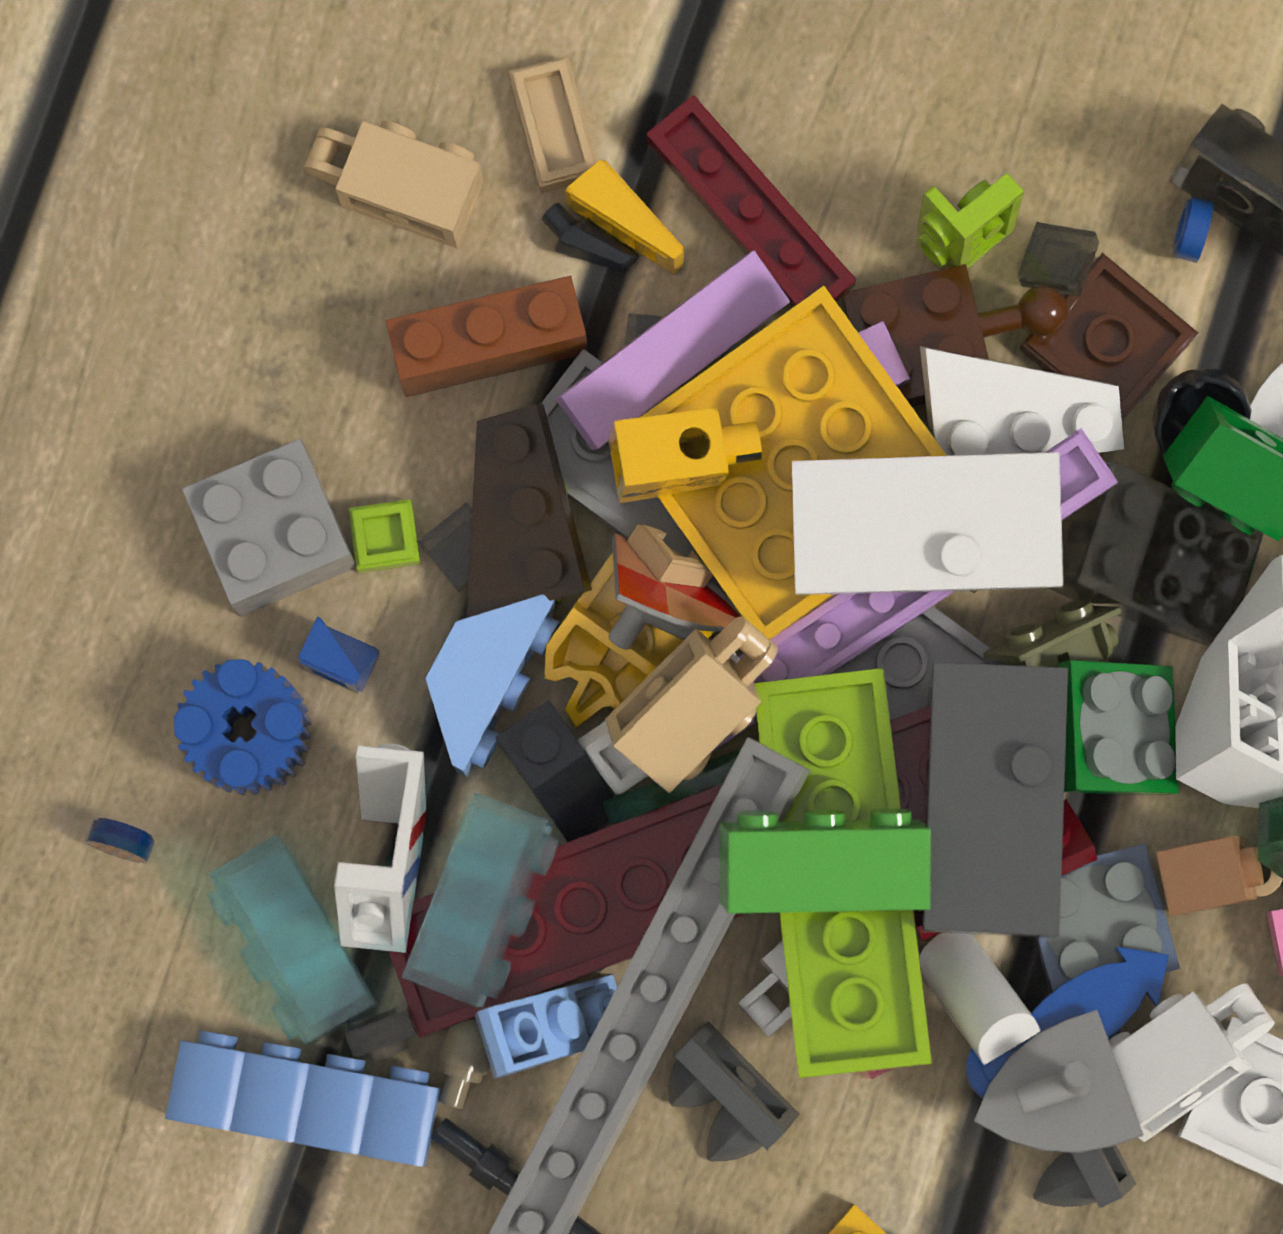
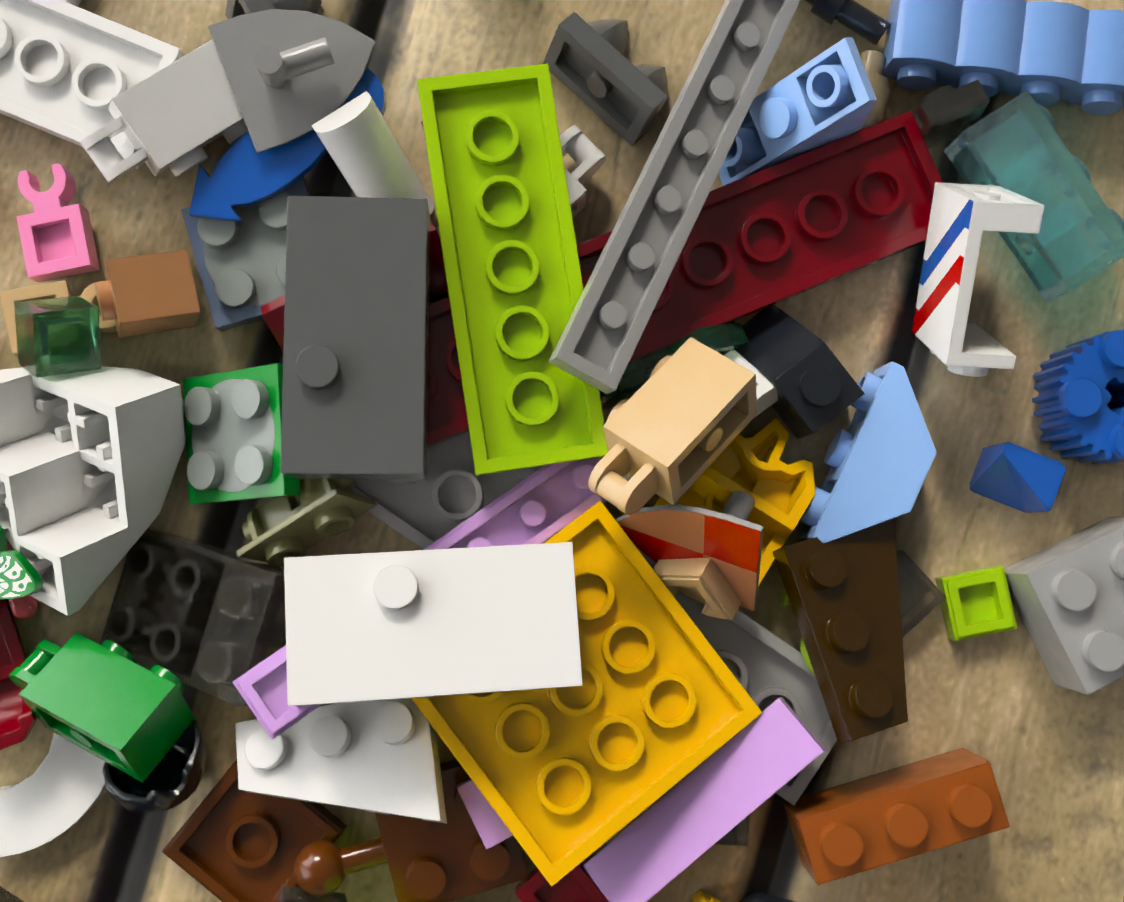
camera: 170 degrees right, 5 degrees up
clear light blue brick [401,792,558,1008] -> none
yellow torso [608,408,762,504] -> none
bright green brick [719,808,931,913] -> none

